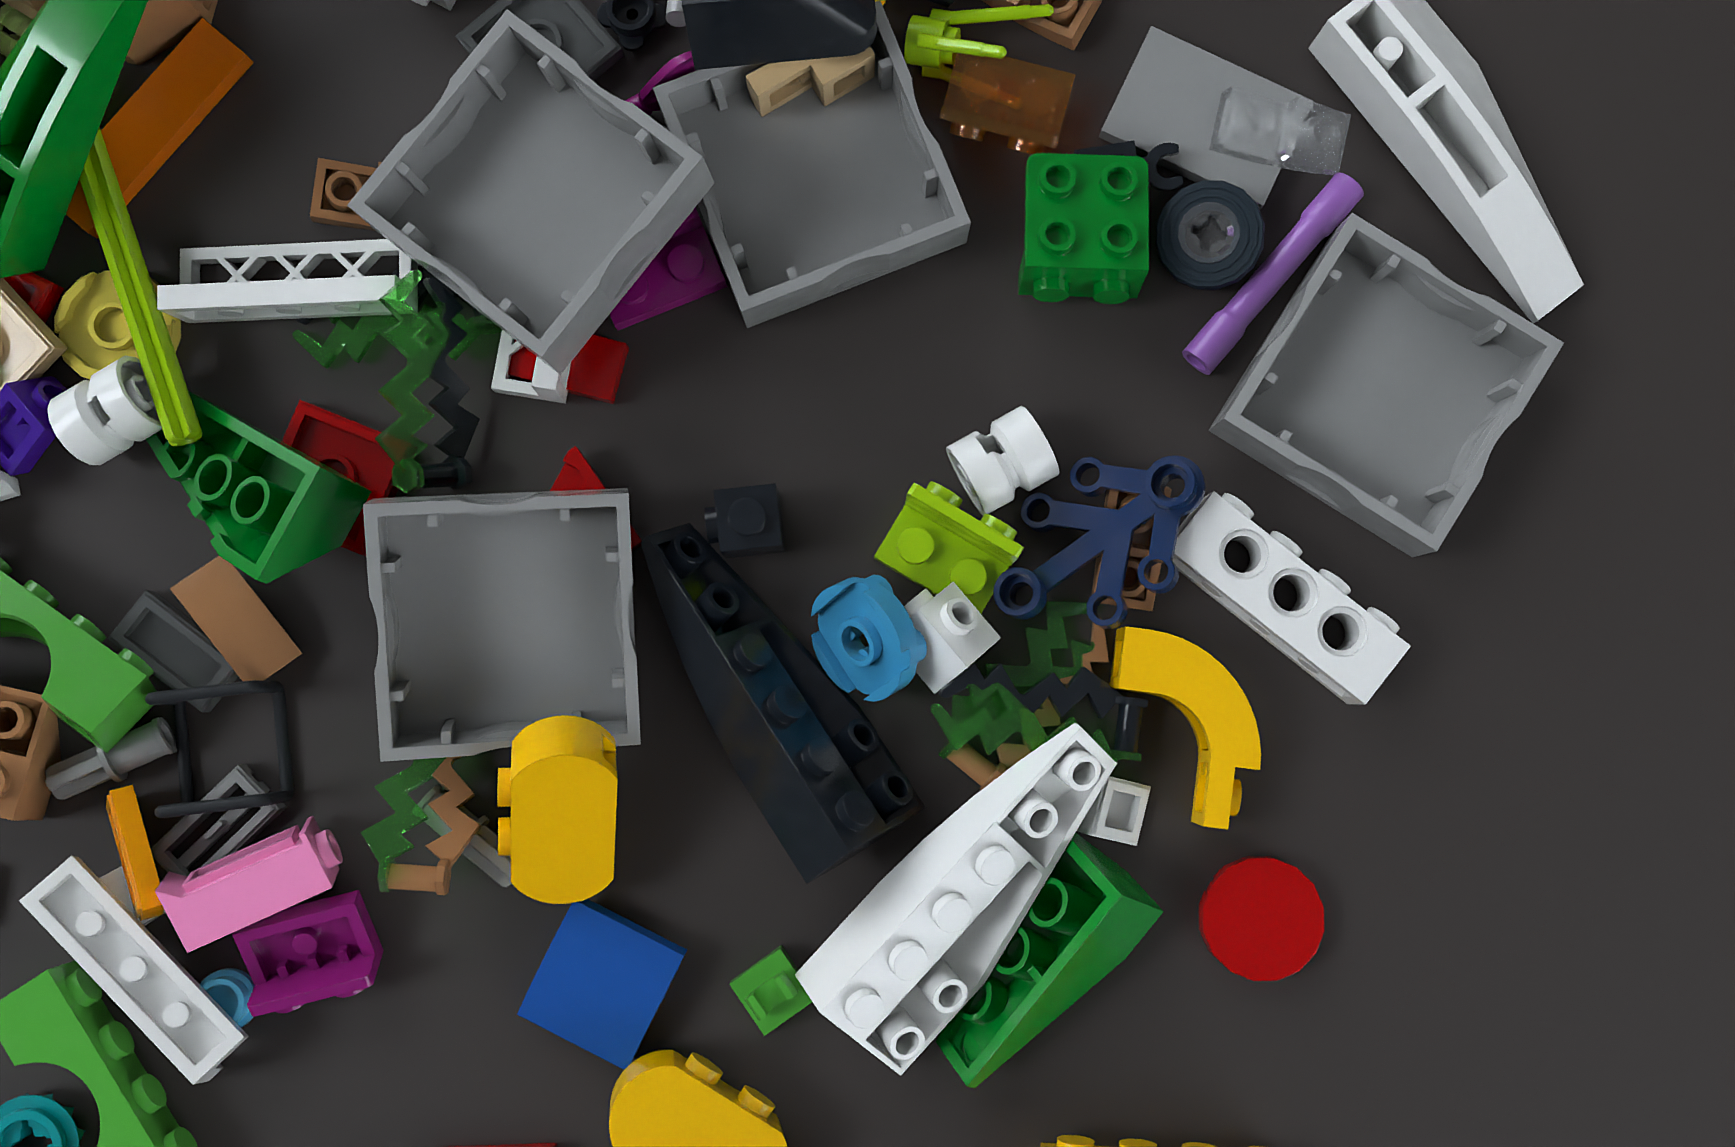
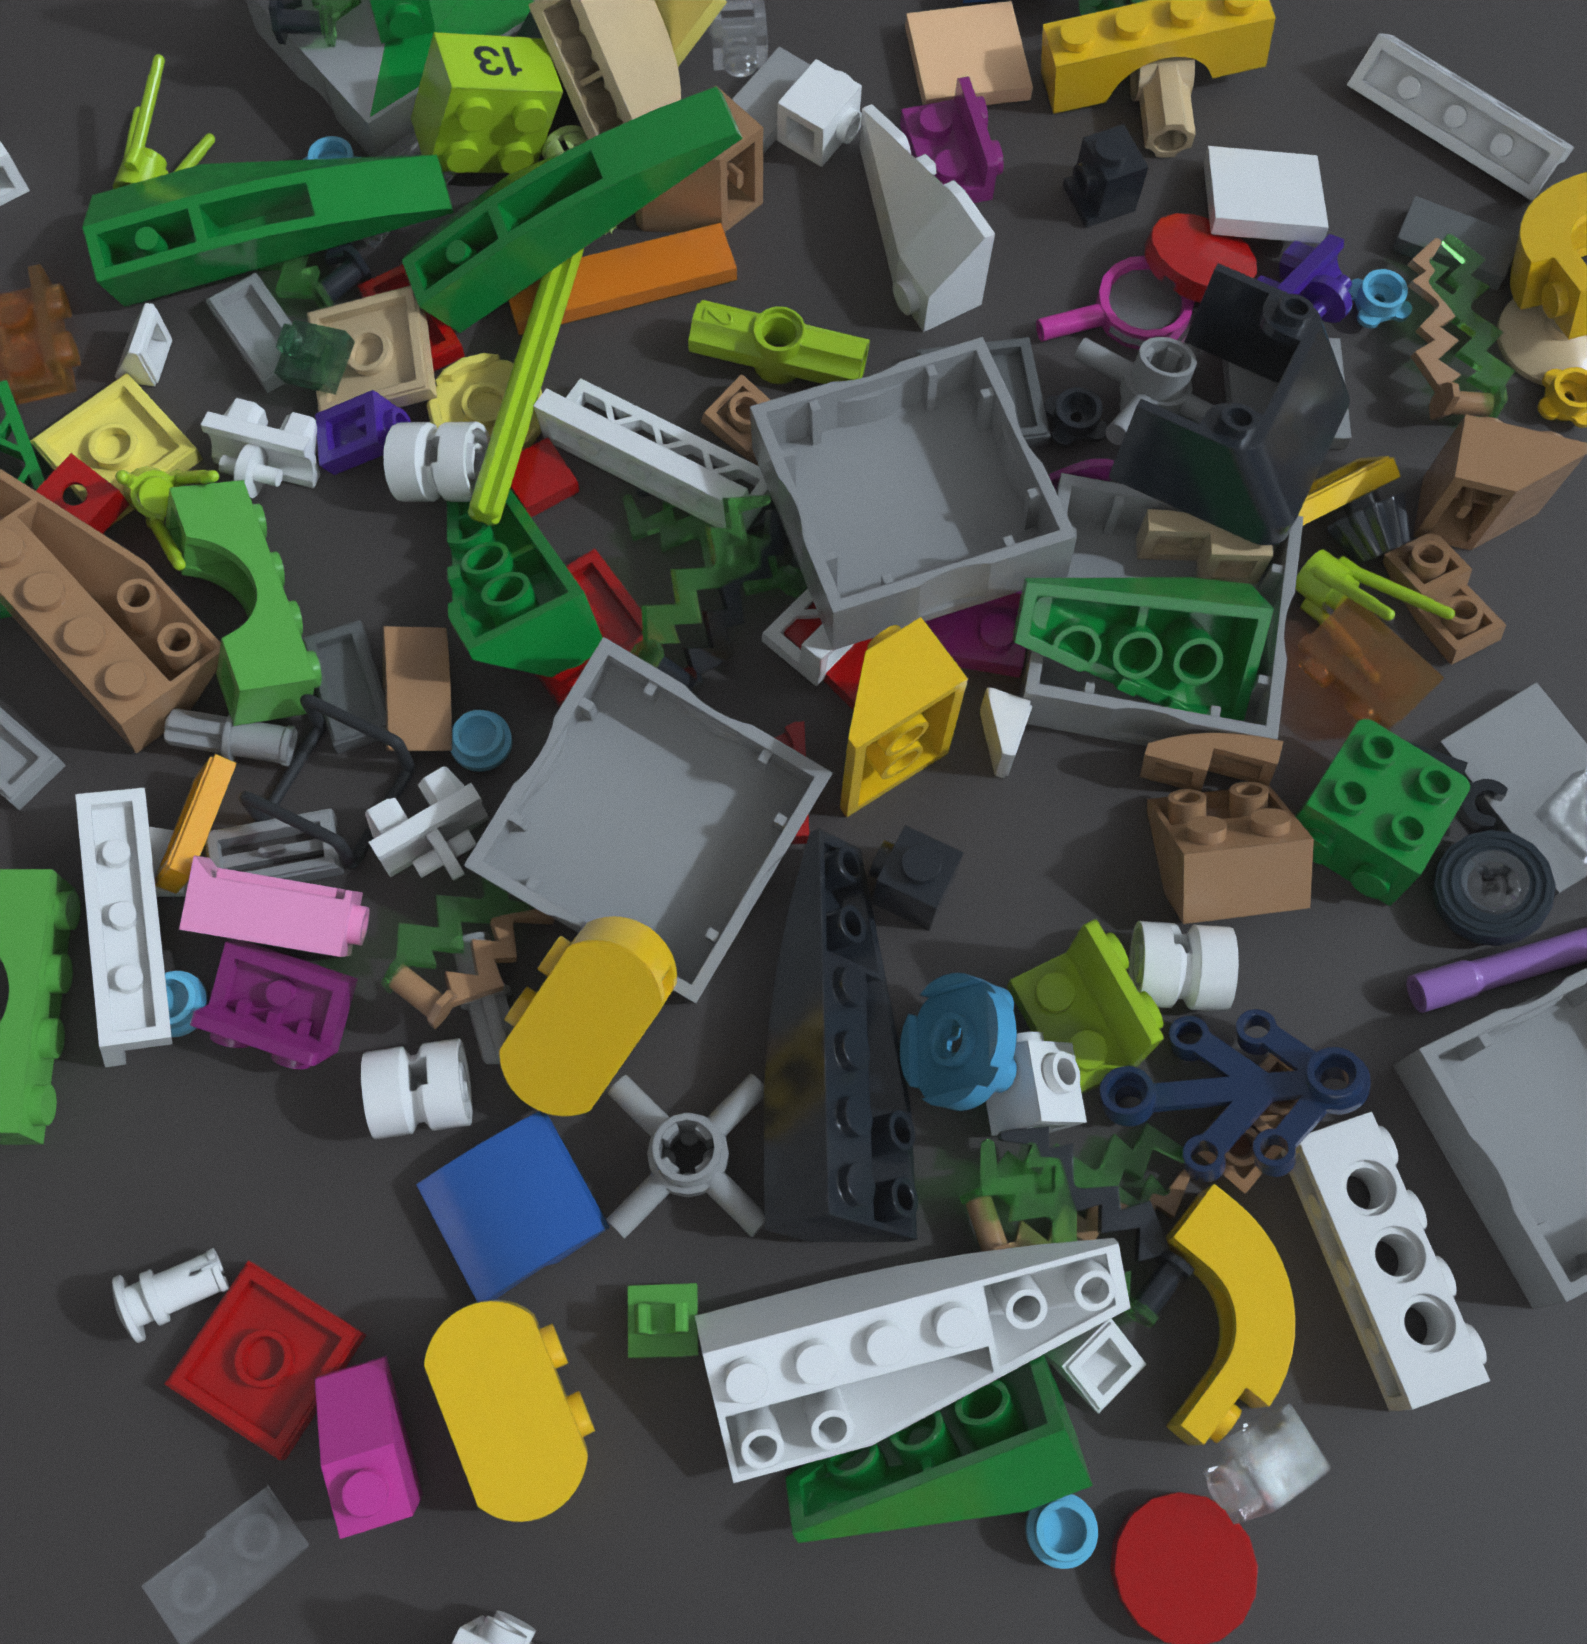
camera: 30 degrees right, 15 degrees down
none -> white wheel [361,1038,473,1139]
none -> white hips [365,767,490,881]
none -> medium azure plate [451,710,512,772]
none -> red tile [510,437,580,518]
none -> light grey bar [606,1073,765,1239]
none -> lime piece [688,300,870,384]
none -> yellow slope [840,617,968,817]
none -> white slope [980,688,1032,779]
none -> green wedge [1012,577,1274,721]
none -> medium azure plate [1025,1494,1098,1569]
none -> medium nougat slope [1140,733,1284,792]
none -> medium nougat slope [1147,782,1314,924]
none -> clear brick [1202,1403,1331,1524]

